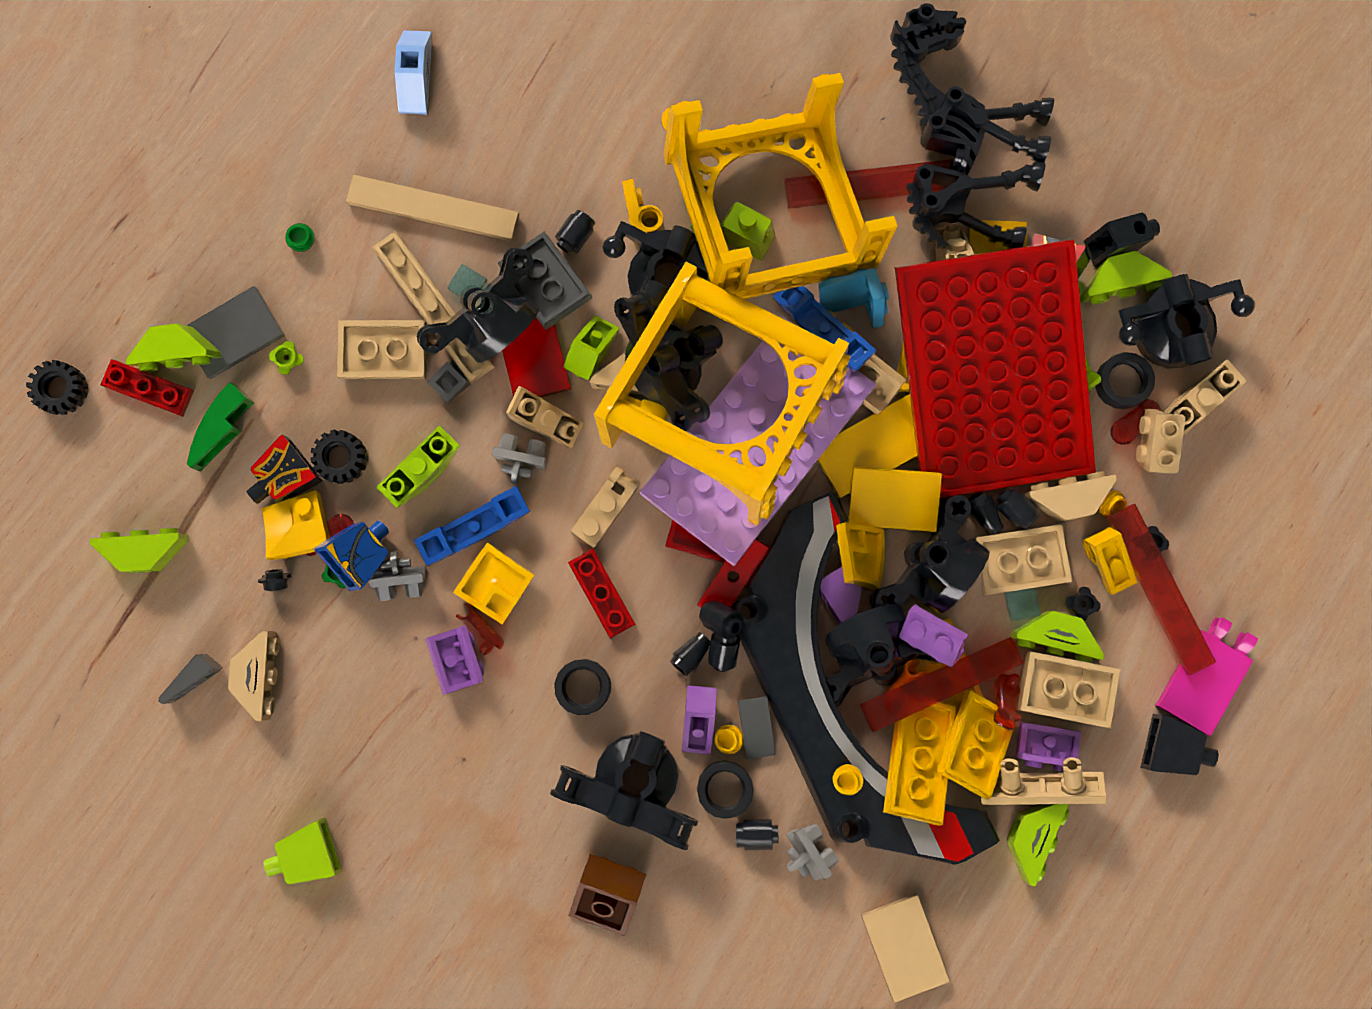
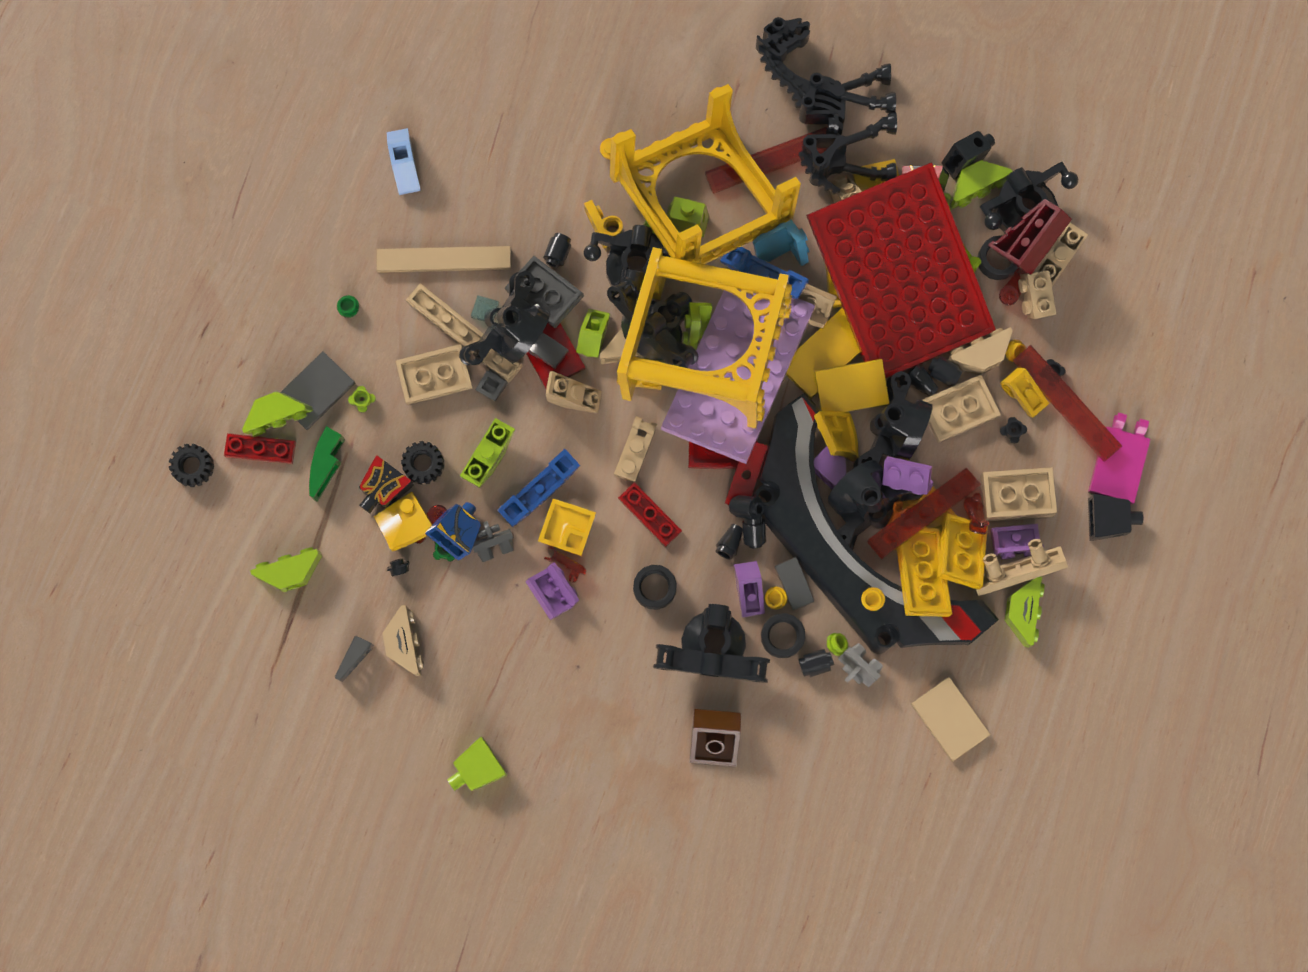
camera: 15 degrees left, 5 degrees down
light grey hips [492,433,548,484] -> none
clear light blue tile [1004,588,1041,621] -> none
lime slope [1010,611,1104,663] -> none
none -> dark grey slope [528,332,569,369]
none -> lime bracket [682,302,712,354]
none -> lime plate [827,633,848,656]
none -> dark red wedge [988,199,1072,275]

